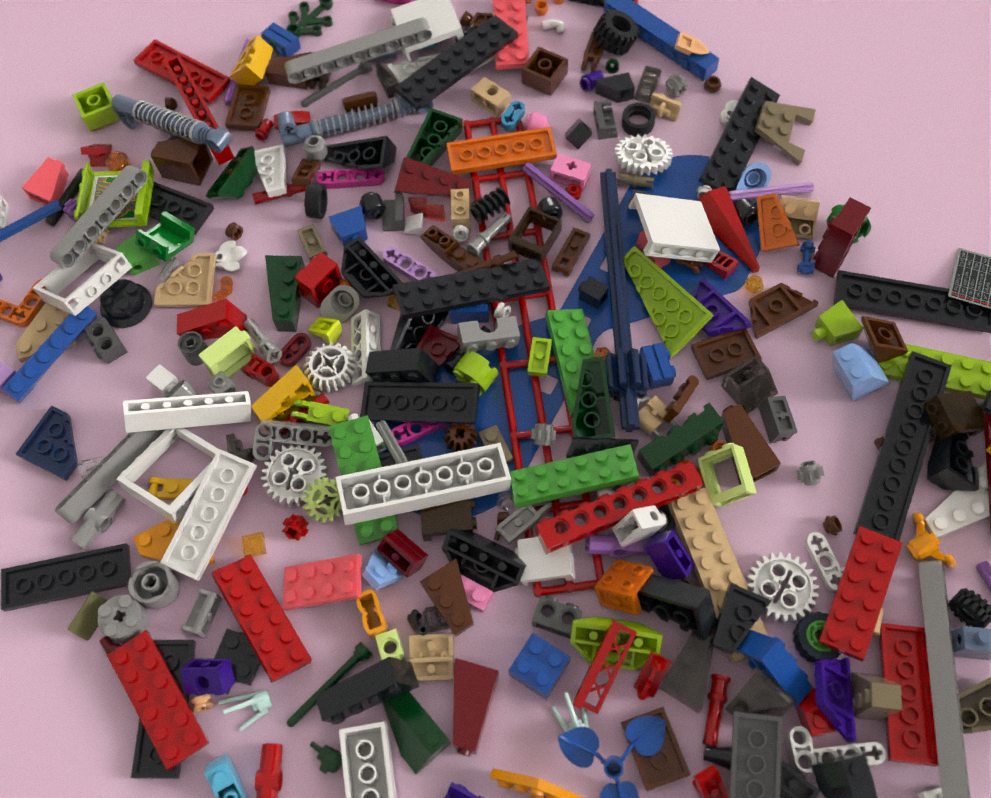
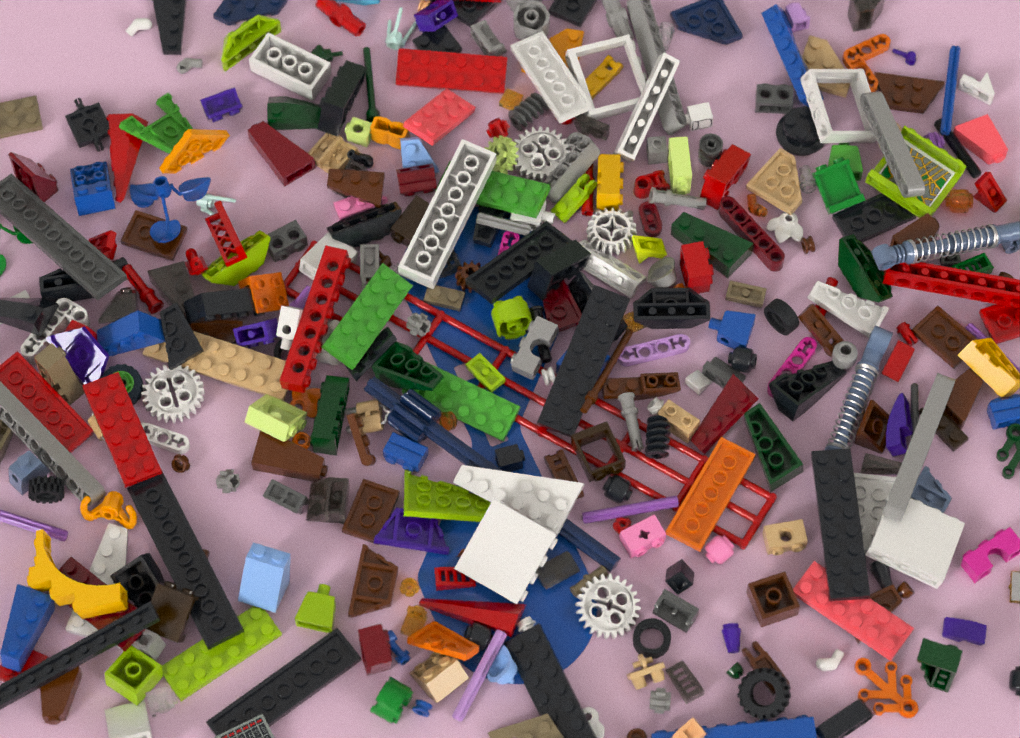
camera: 125 degrees right, 0 degrees up
clear red slope [408,197,445,221] -> none
dark azure beam [501,101,525,131] -> none
blue brick [508,633,570,700] -> none
black slope [595,72,635,103] -> none
reddish brown slope [861,316,908,363] -> none
none -> clear yellow bracket [400,605,428,636]
none -> blue bush [412,700,432,717]
none -> white wing [453,465,585,536]
none -> dark grey piece [508,93,549,131]
none -> dark red beam [719,196,785,272]
none -> reddish brown wing [874,72,945,114]
none -> dark purple slope [886,393,913,457]

